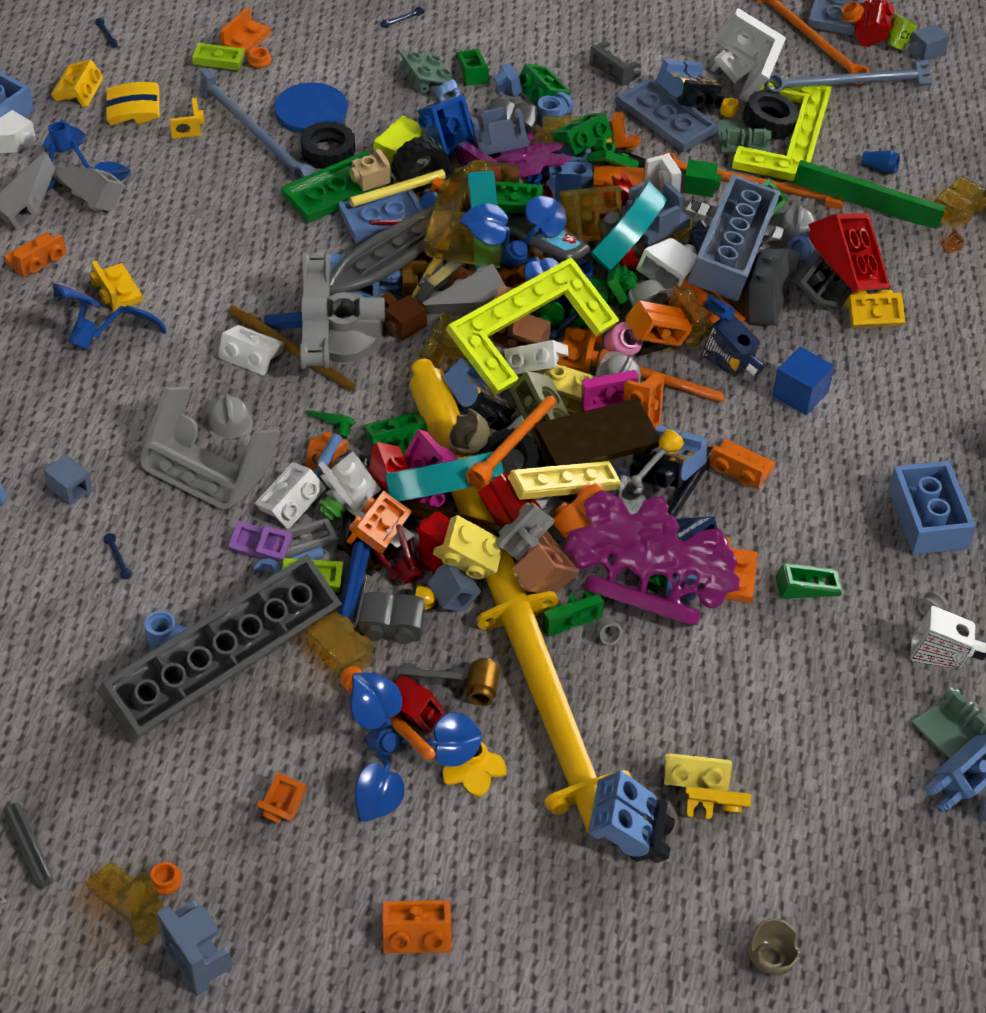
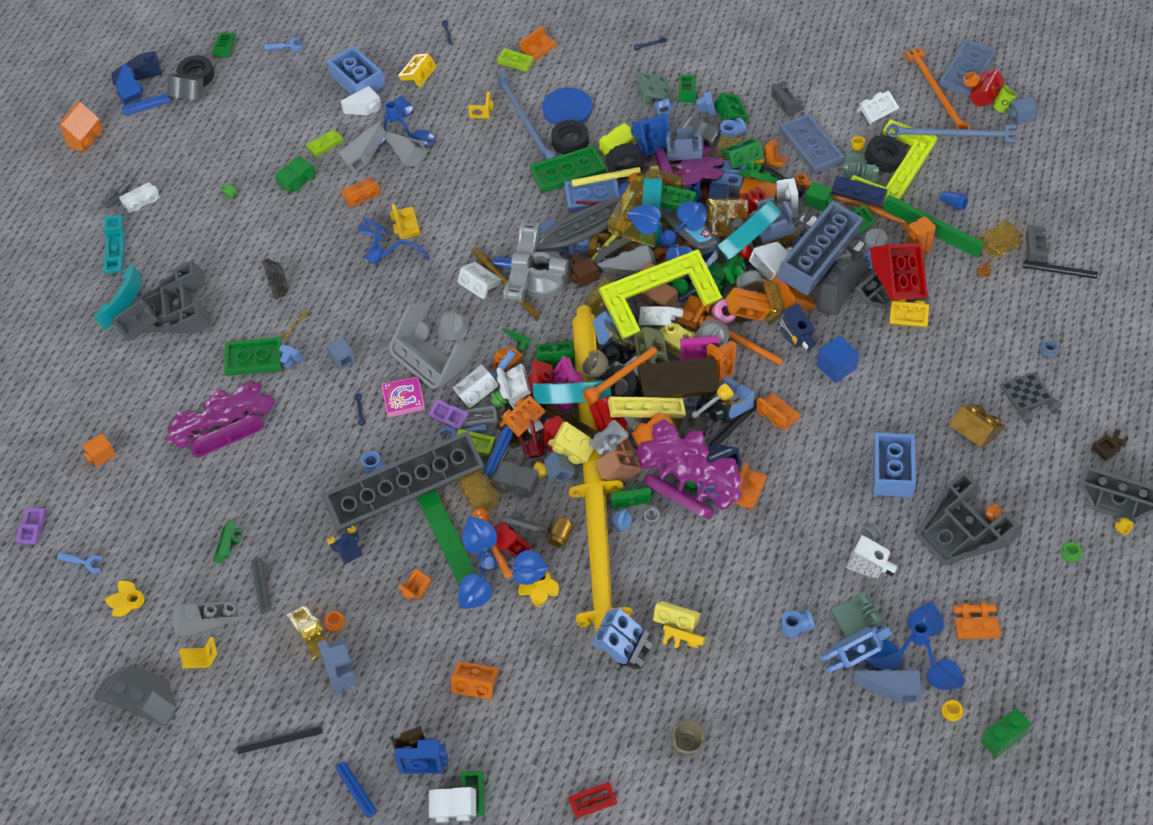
camera: 20 degrees right, 5 degrees up
yellow slope [106,82,160,125] -> none
orange plate [247,47,271,68] -> none
tan brick [350,149,391,191] -> none
hips [656,59,725,109] -> none
blue axle [703,295,735,322] -> none
white bracket [713,8,786,102] -> none
green slope [776,563,843,599] -> none
none -> dark blue piece [327,526,363,565]
none -> tile [381,377,425,417]
none -> green tile [417,490,477,586]
none -> medium blue tile [612,509,632,531]
none -> medium blue piece [781,609,814,638]
none -> dark blue plate [832,176,888,208]
none -> orange brick [906,216,936,254]

